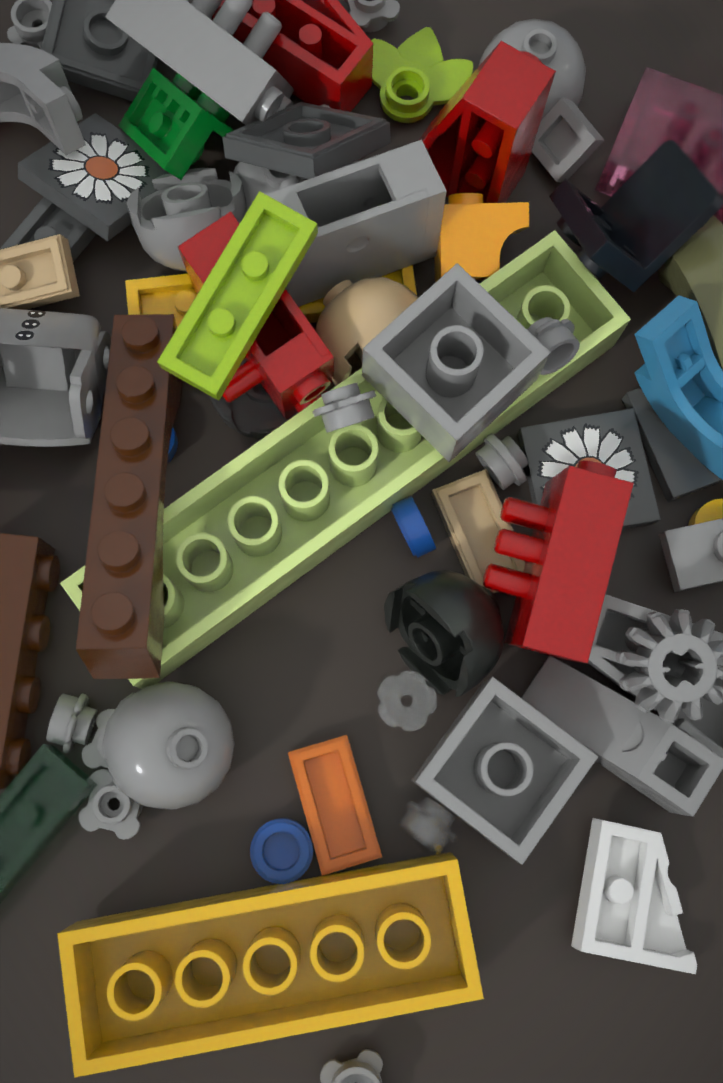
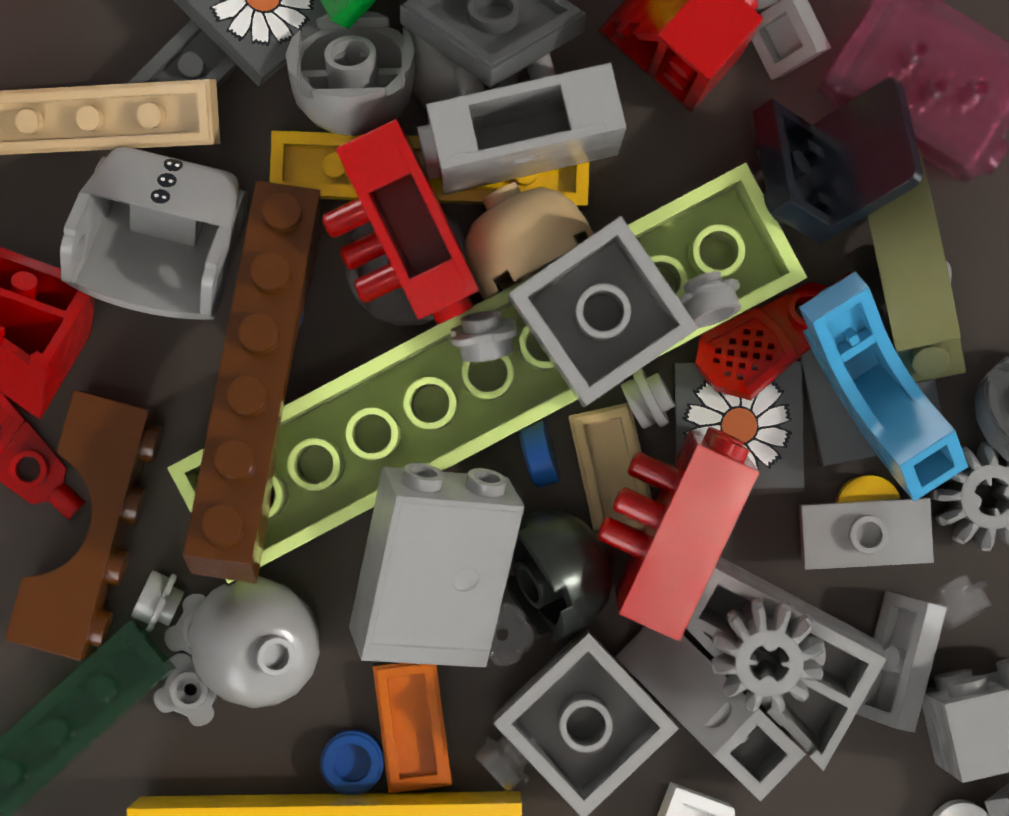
camera: 10 degrees right, 10 degrees up
lime plate [157,191,318,401] -> none
light orange brick [434,193,529,282] -> none
none -> light grey piece [349,463,525,668]
none -> red piece [695,271,853,401]

